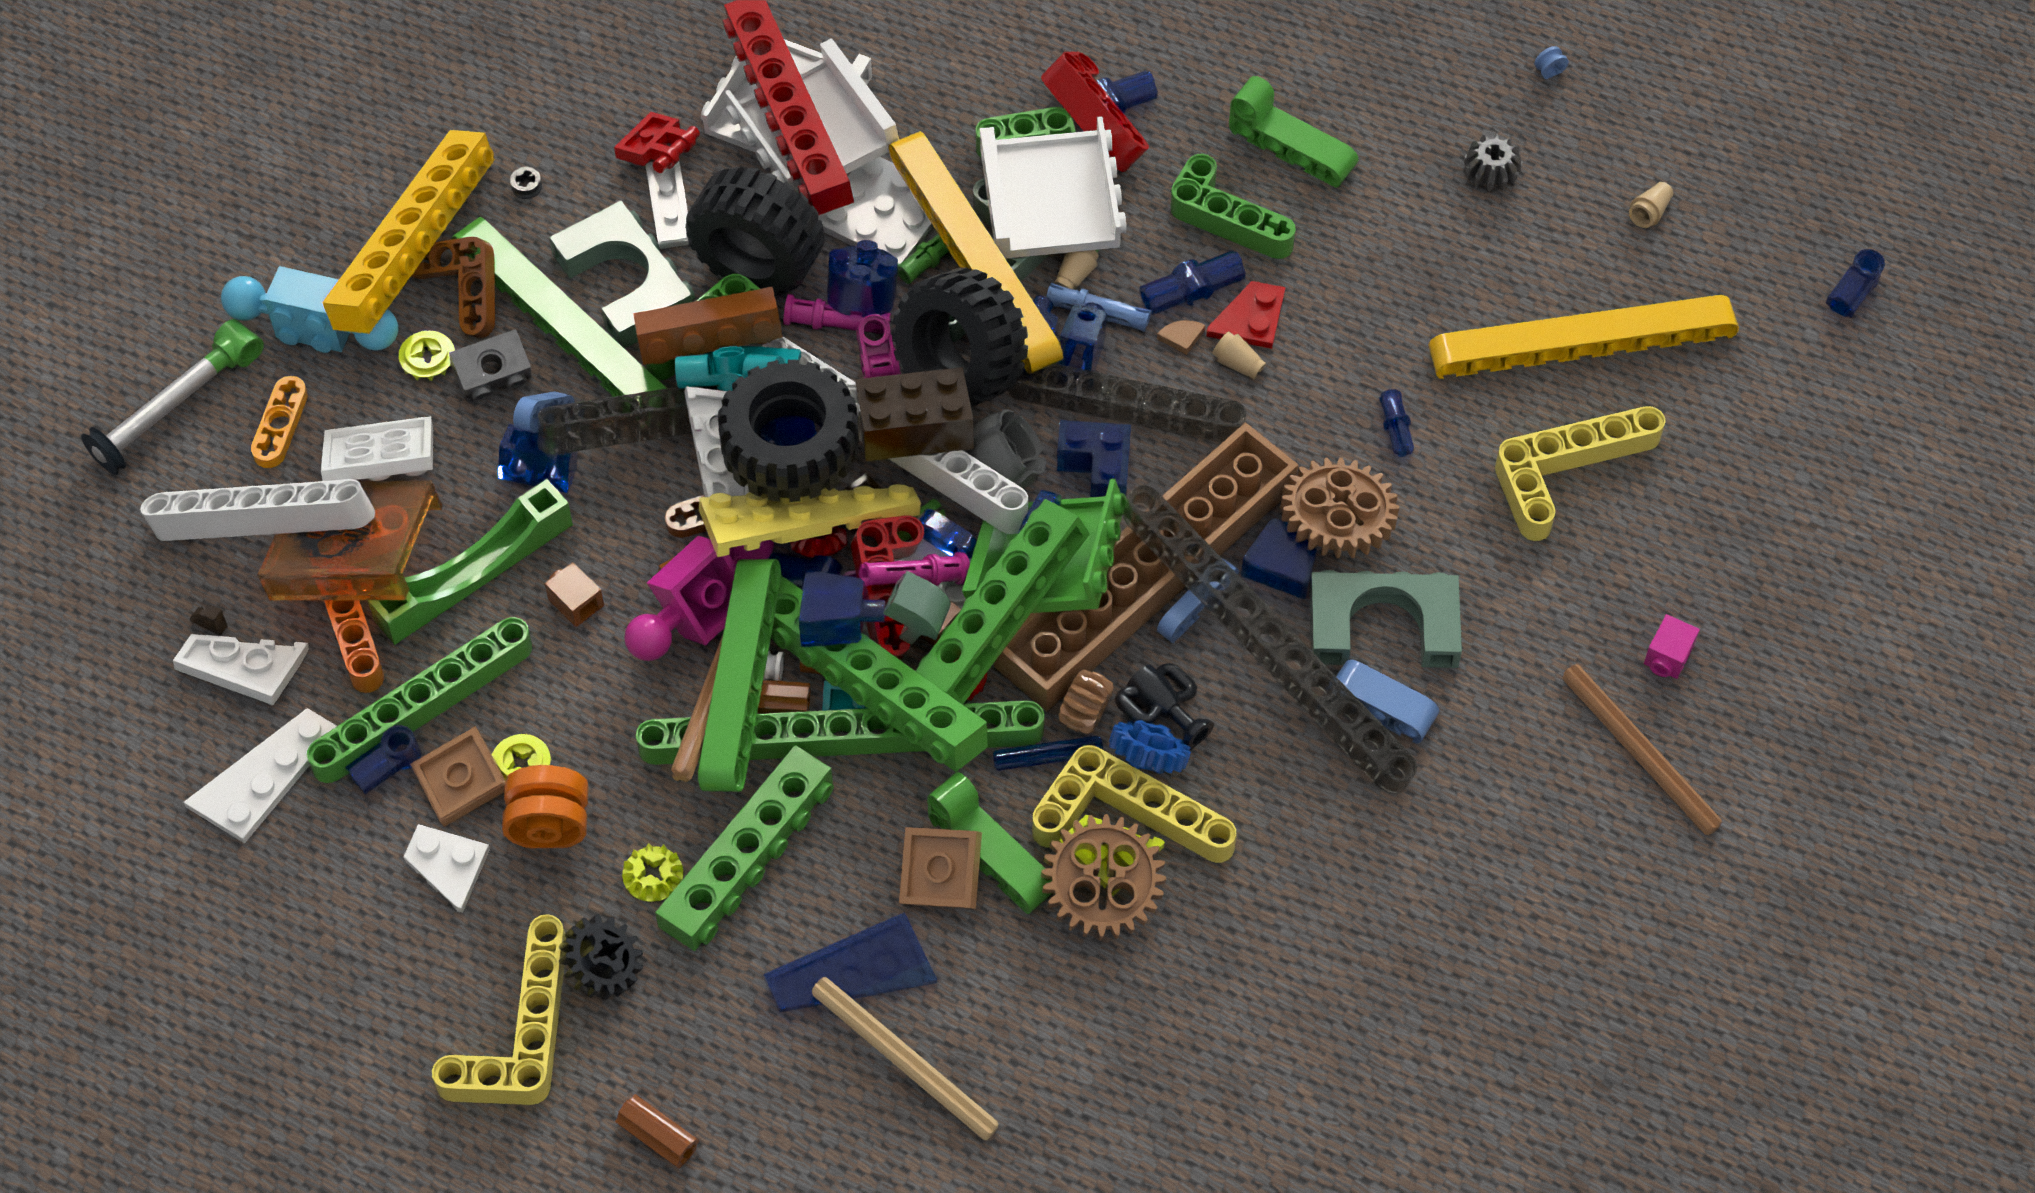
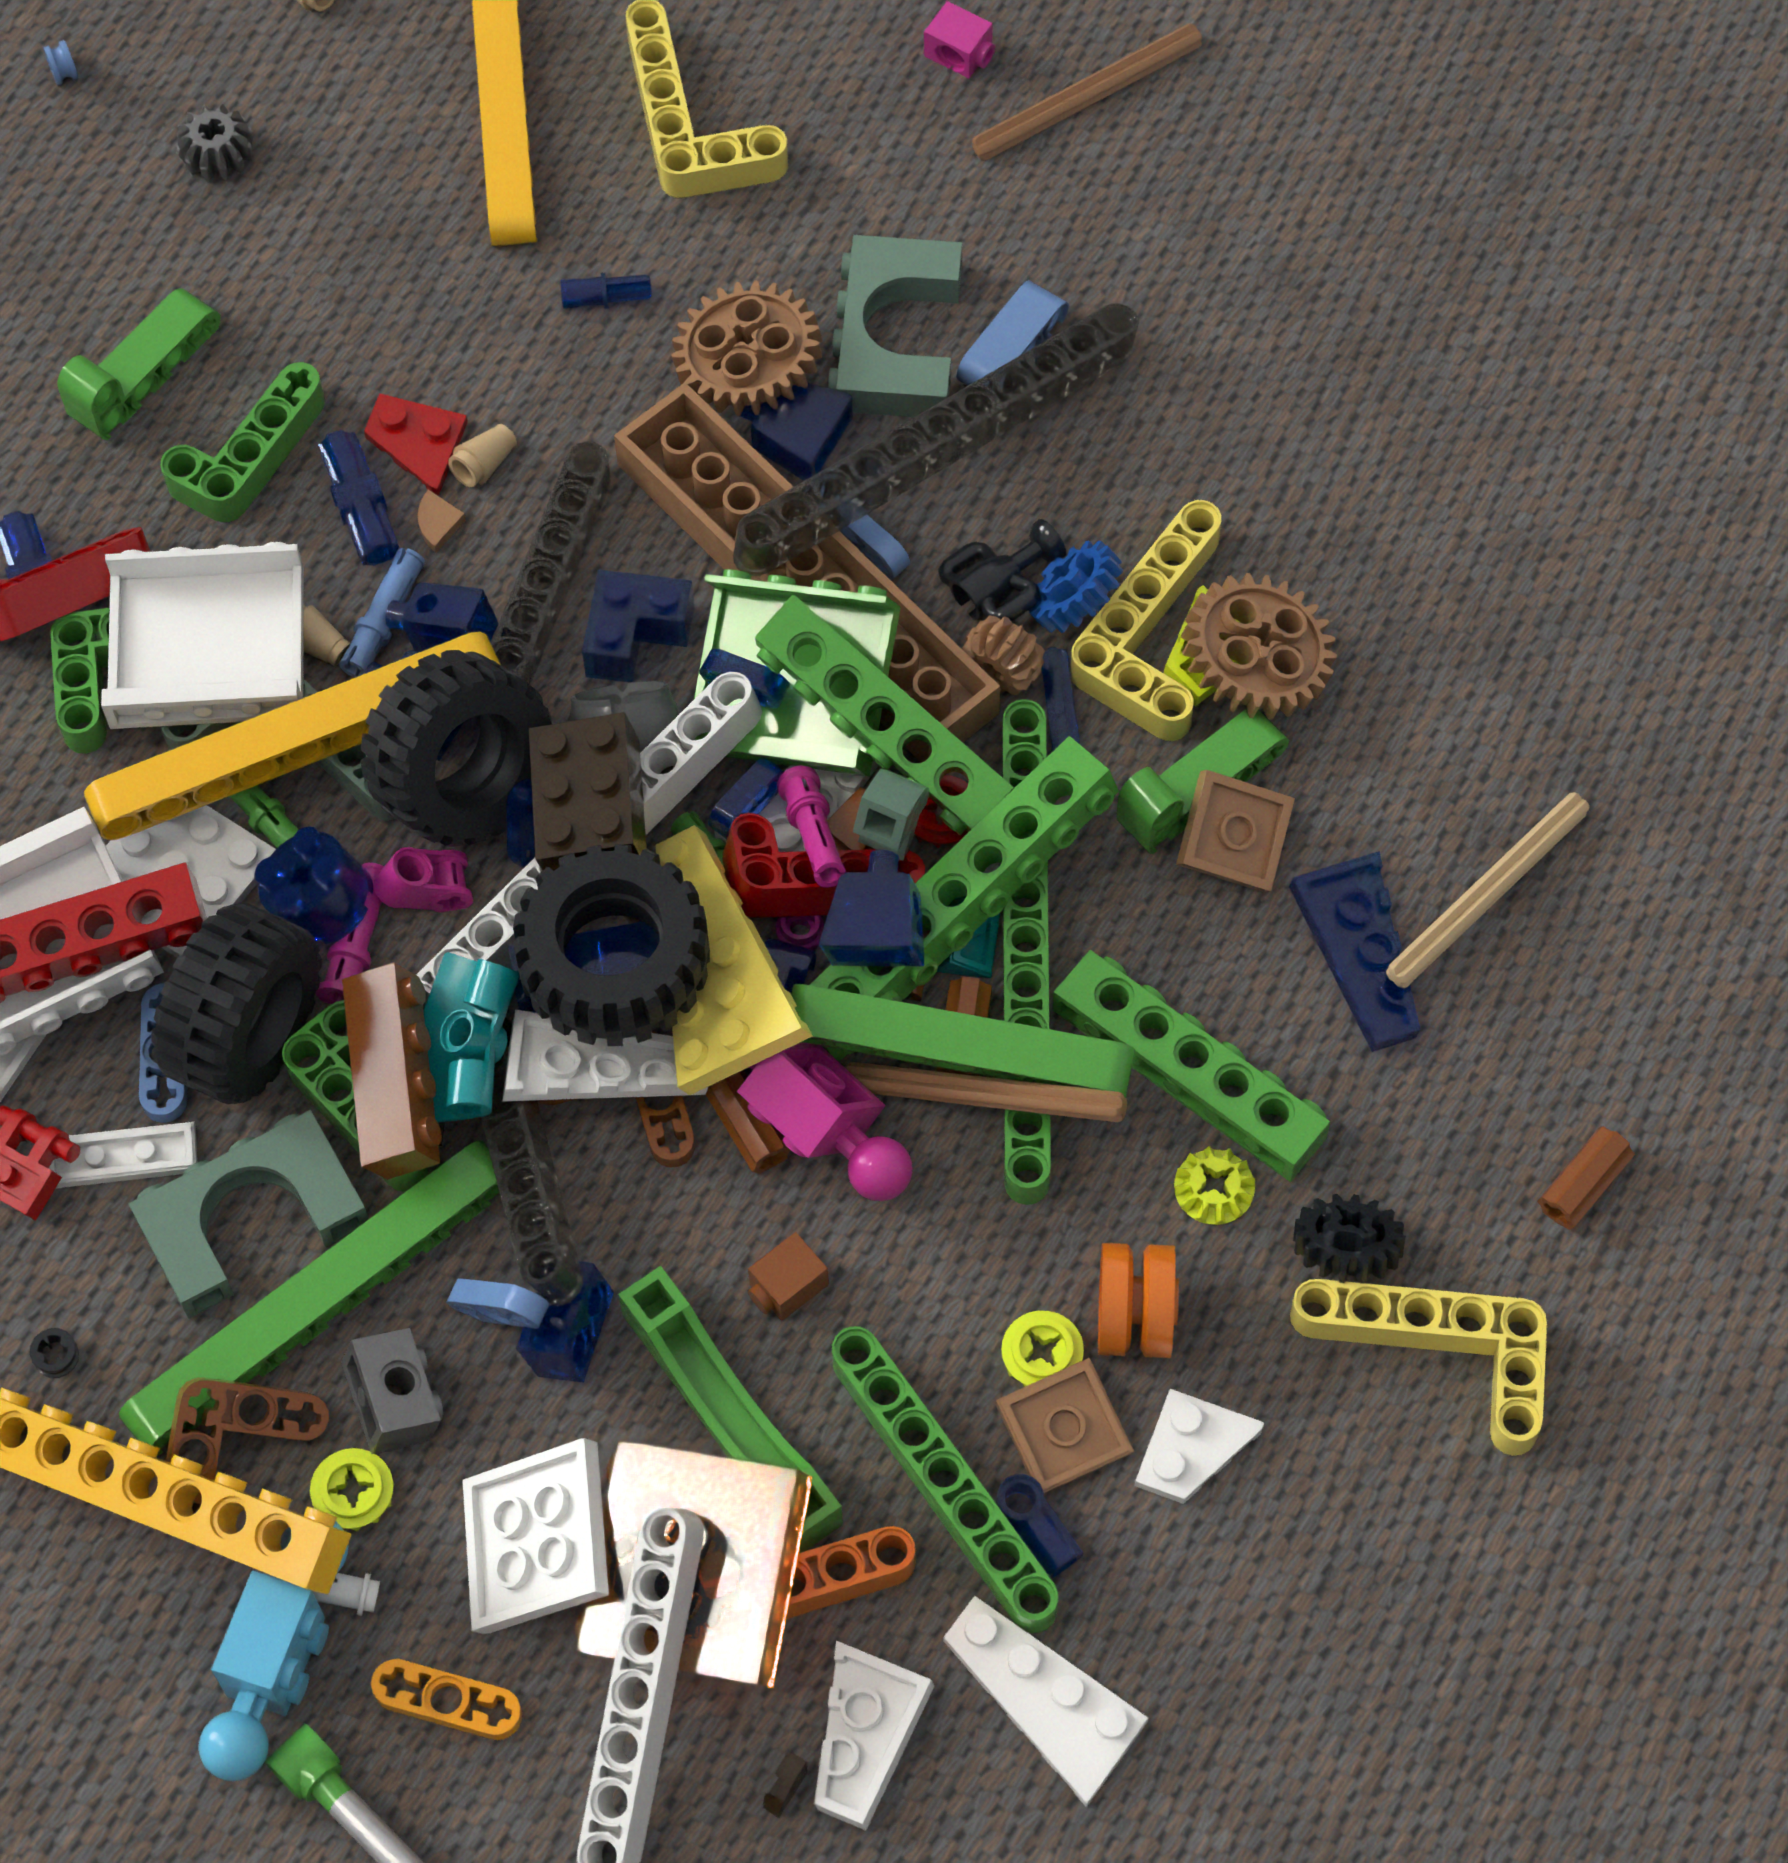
camera: 85 degrees left, 5 degrees up
none -> white pin [313,1573,380,1615]

